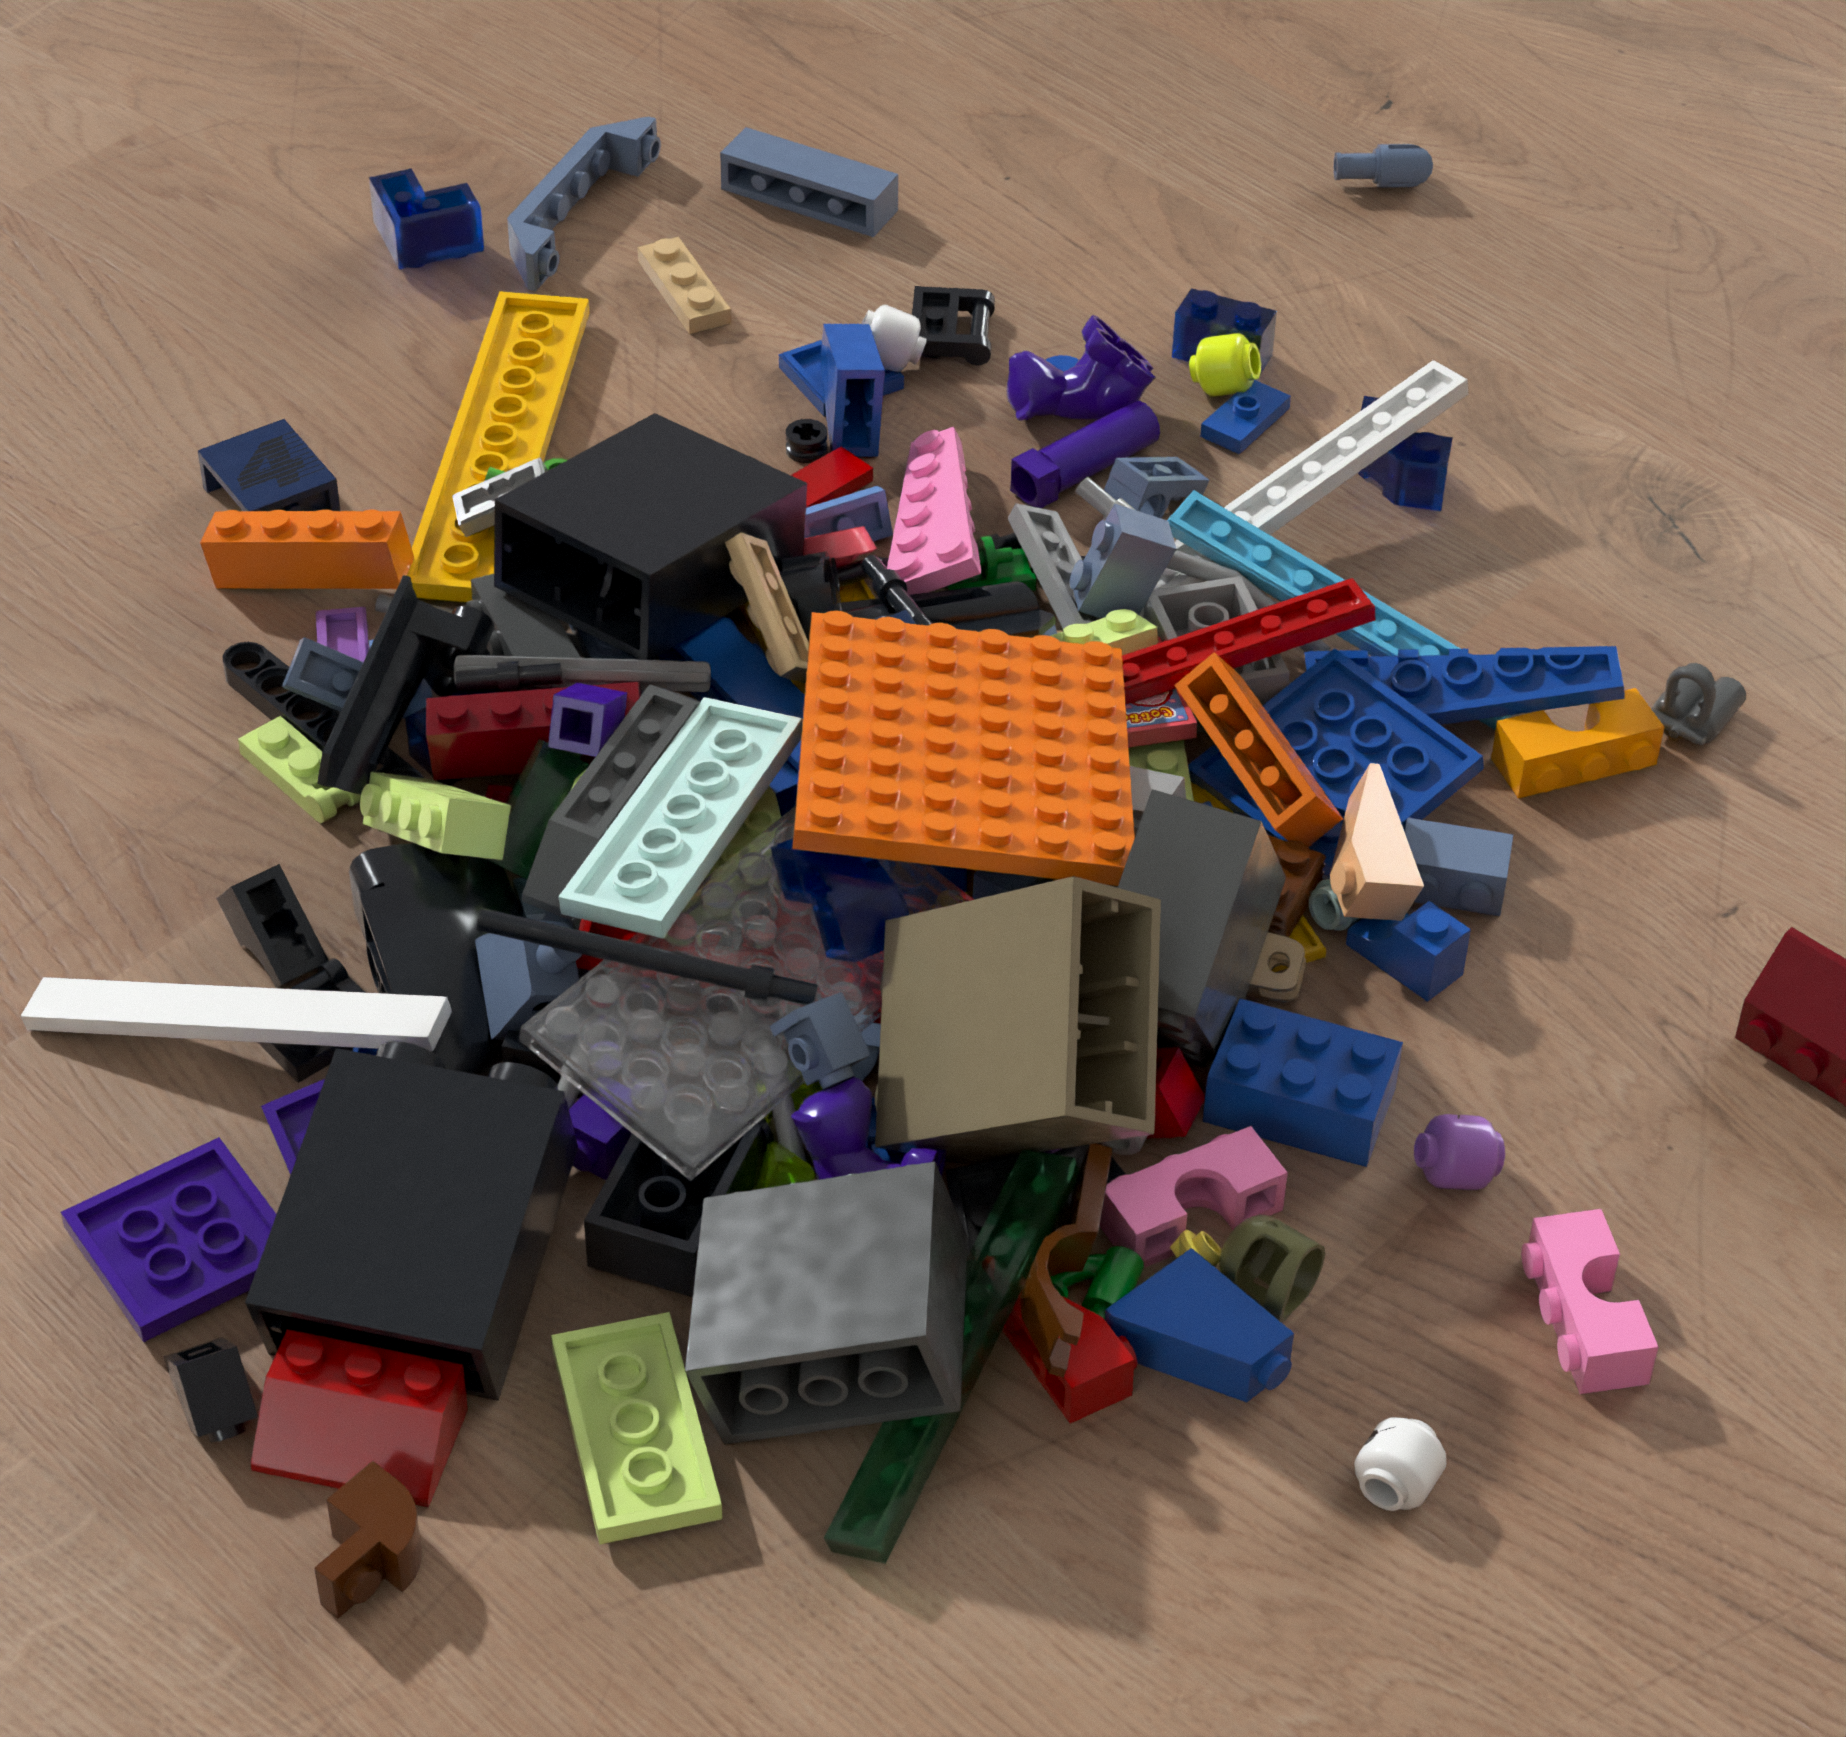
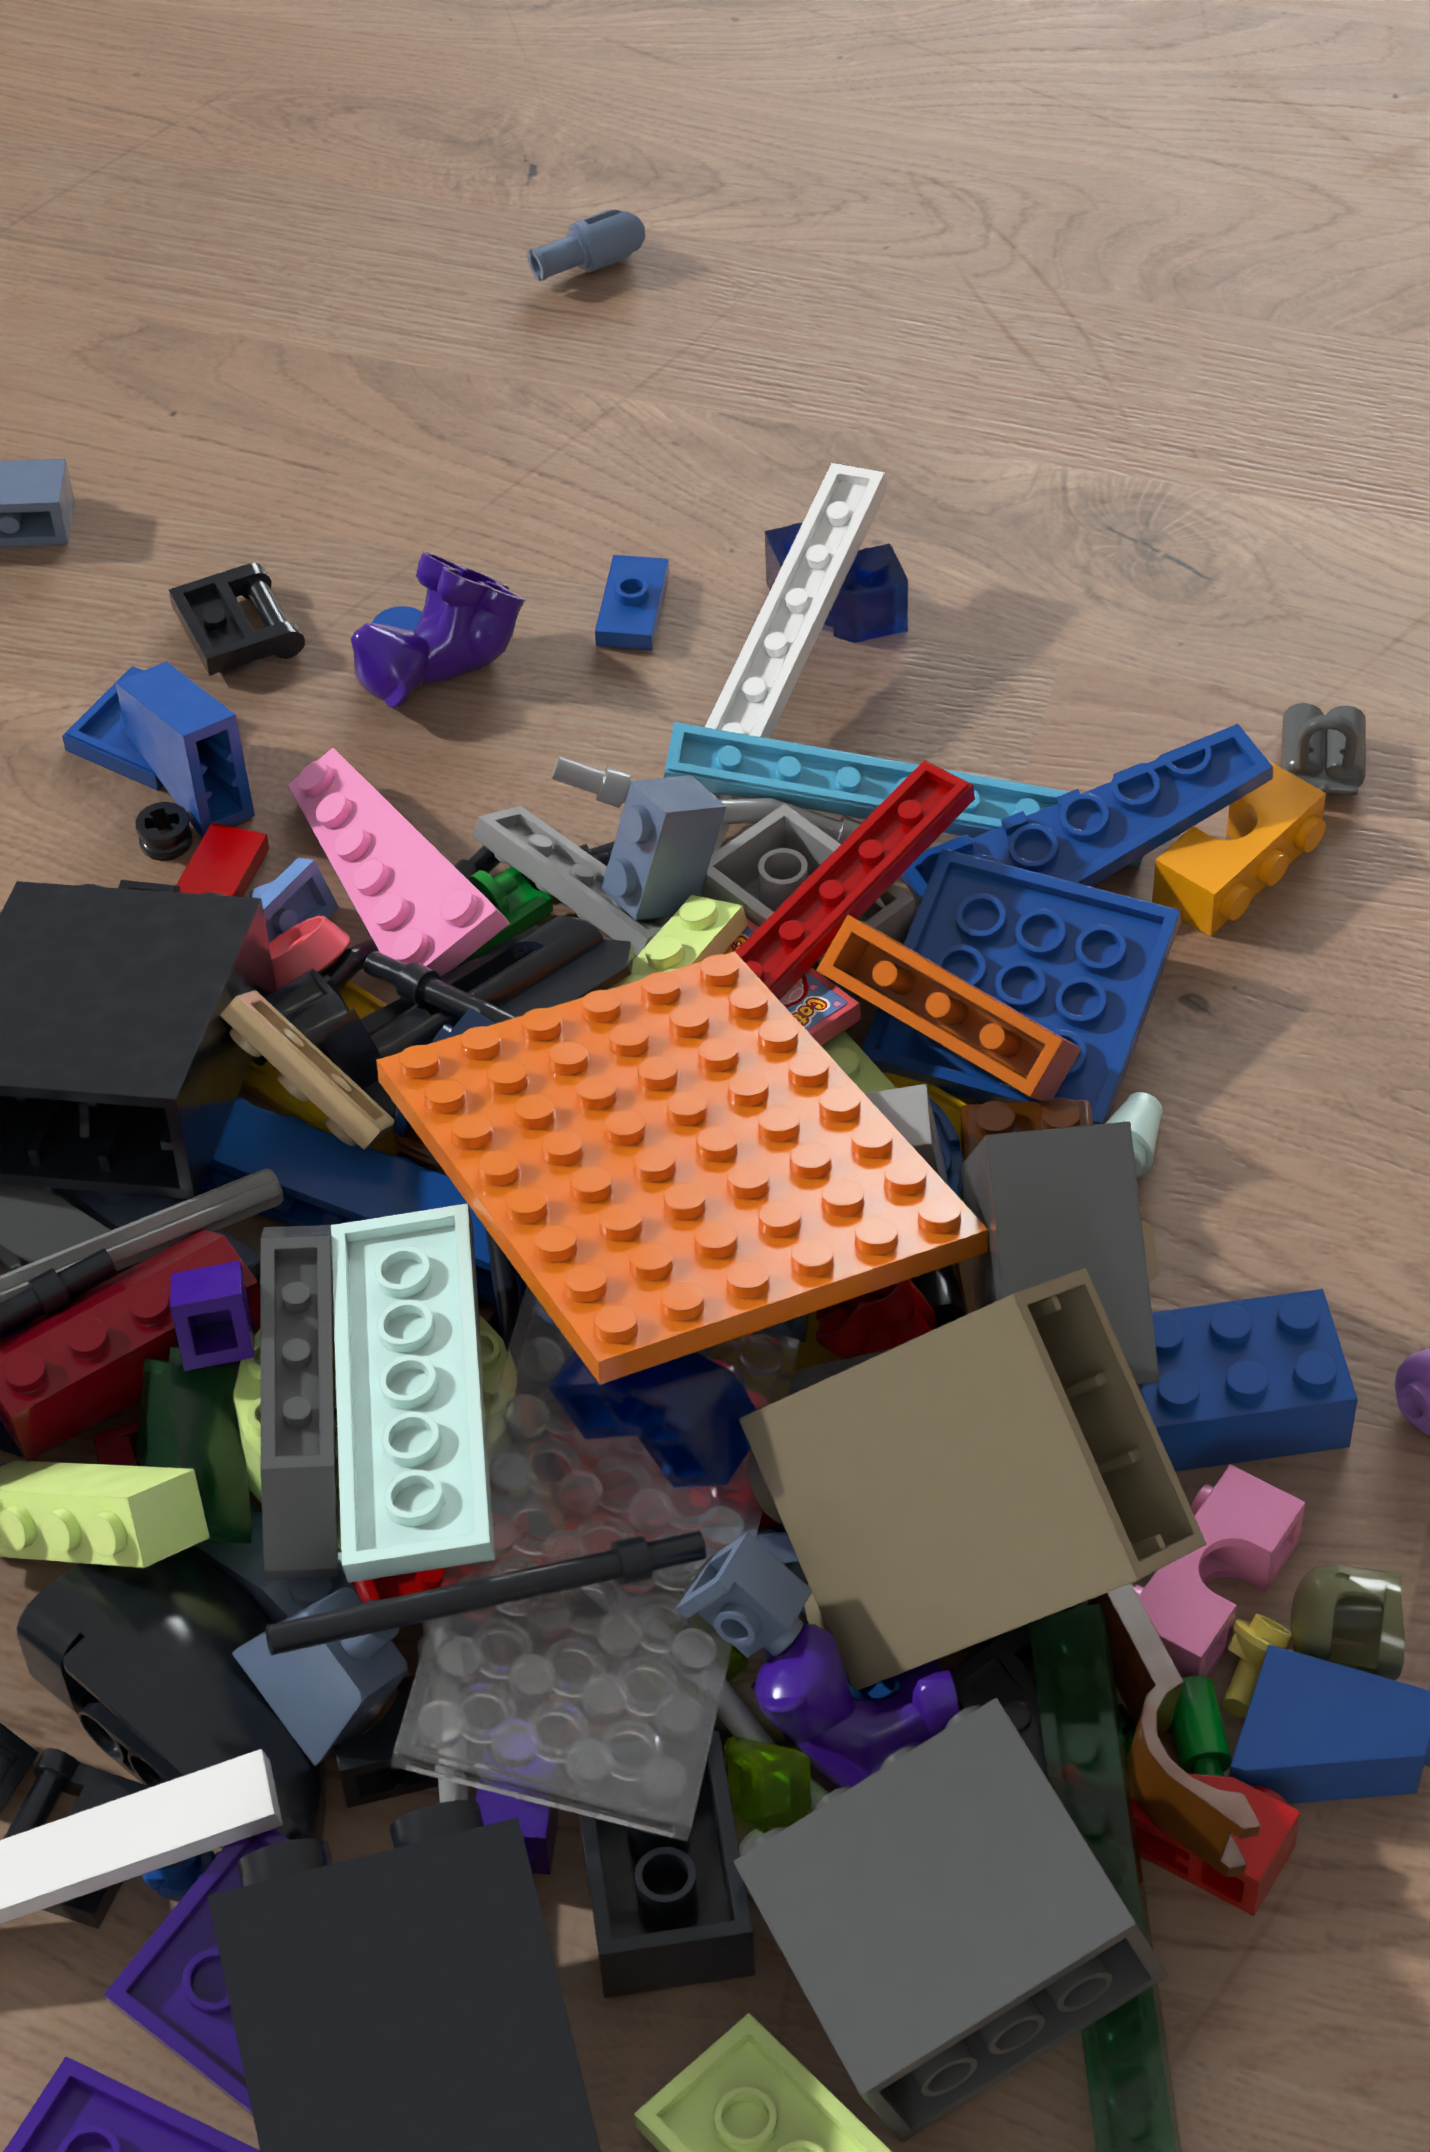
camera: 25 degrees left, 5 degrees up
white head [862,305,927,372] -> none
dark purple piece [1010,401,1160,508] -> none
sand blue plate [1104,457,1209,518] -> none
clear blue brick [1172,288,1277,380] -> none
neon yellow head [1189,333,1261,397] -> none
light nougat slope [1330,763,1424,921] -> none
blue arch [1346,901,1471,1002] -> none
sand blue brick [1405,818,1514,916] -> none

